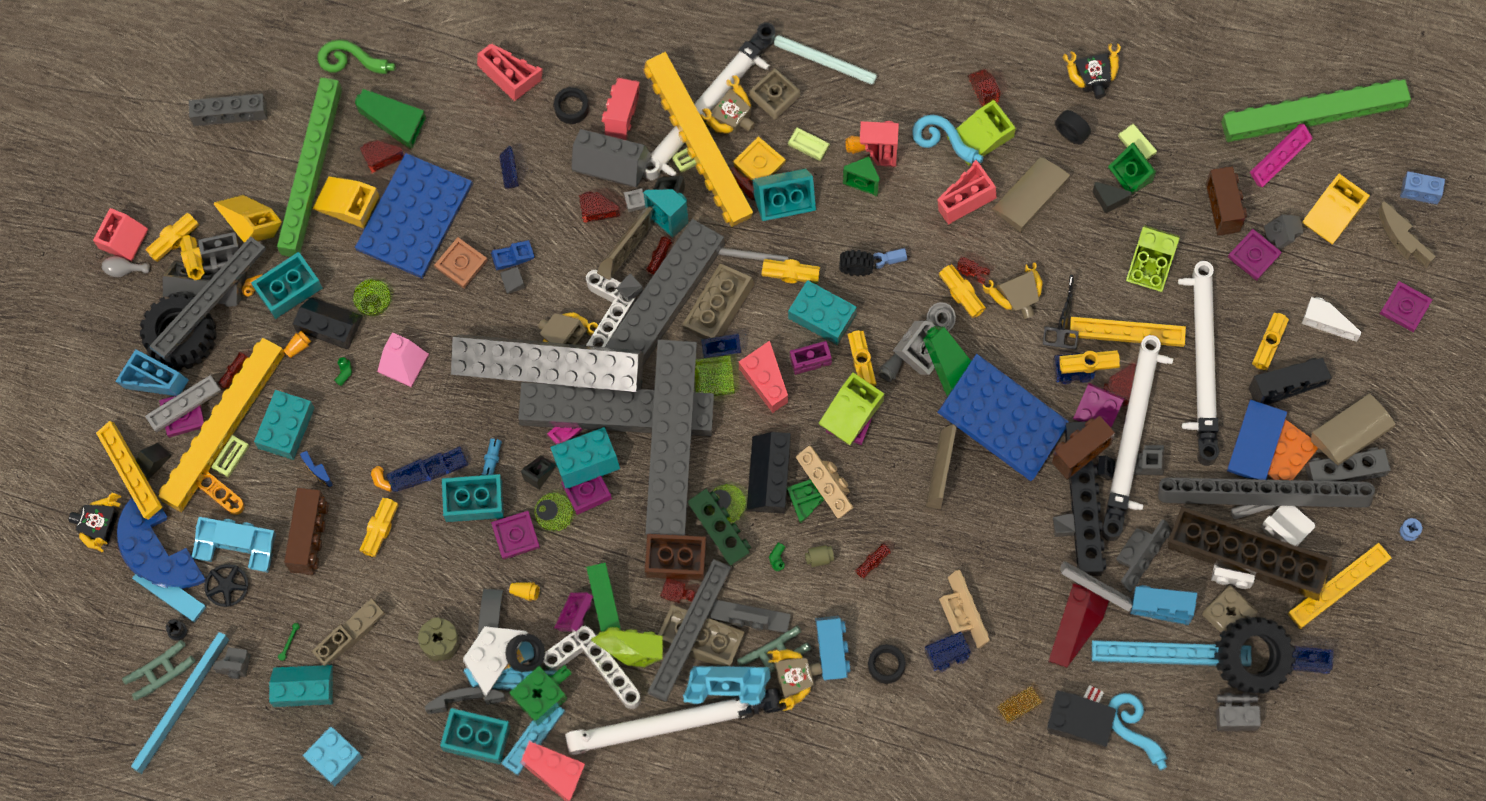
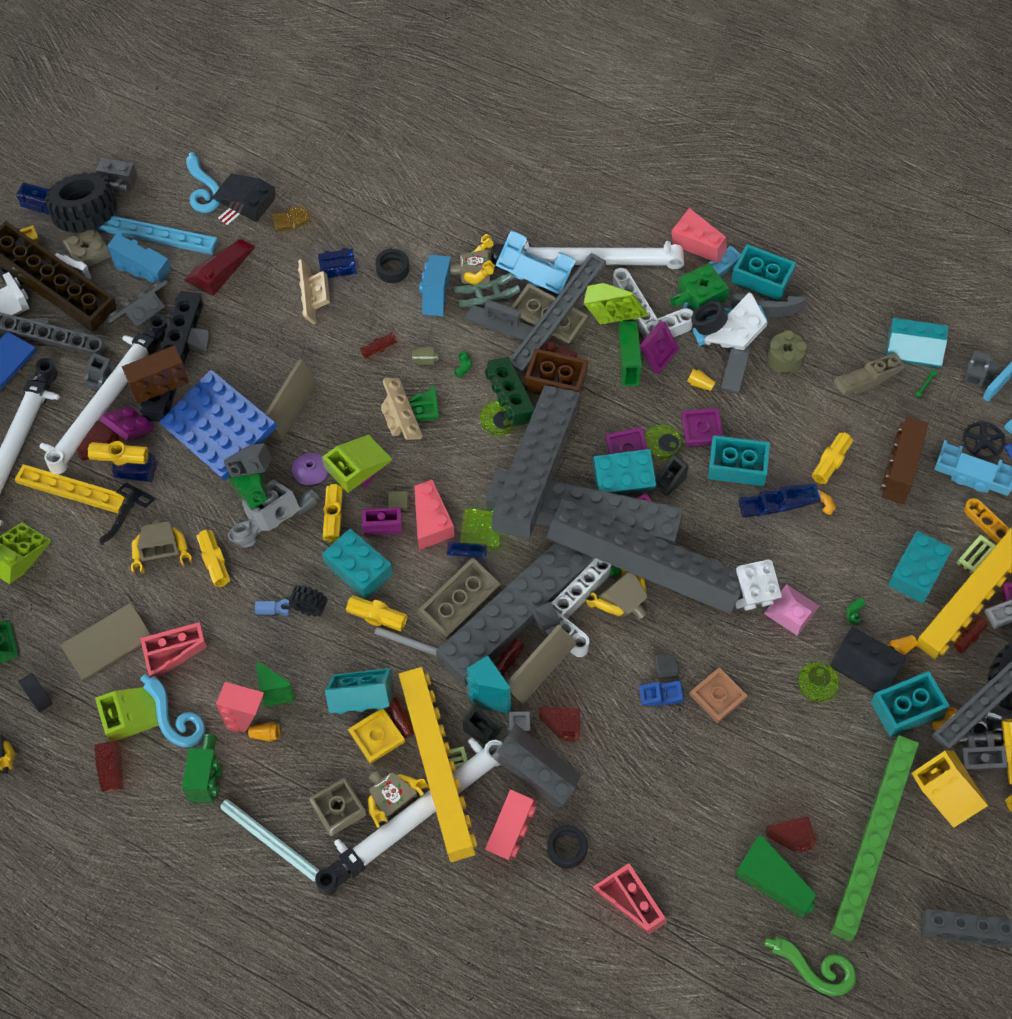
camera: 170 degrees left, 10 degrees down
blue slope [300,451,333,487] -> none
medium azure brick [303,727,363,787] -> none
yellow slope [313,176,379,229] -> none
blue plate [355,153,473,279] -> none
dark azure pin [481,439,502,476] -> none
clear blue slope [500,146,519,189] -> none
black slope [746,432,791,514] -> none
yellowish green tile [788,128,830,161] -> none
clear red plate [957,256,990,284] -> none
light grey tile [1060,561,1132,612] -> none
pearl dark grey slope [1093,182,1131,214] -> none
none -> green brick [181,734,223,804]
none -> dark grey slope [224,443,272,477]
none -> medium lavender dish [292,453,329,486]
none -> olive tile [388,491,408,511]
none -> white bracket [736,560,782,611]

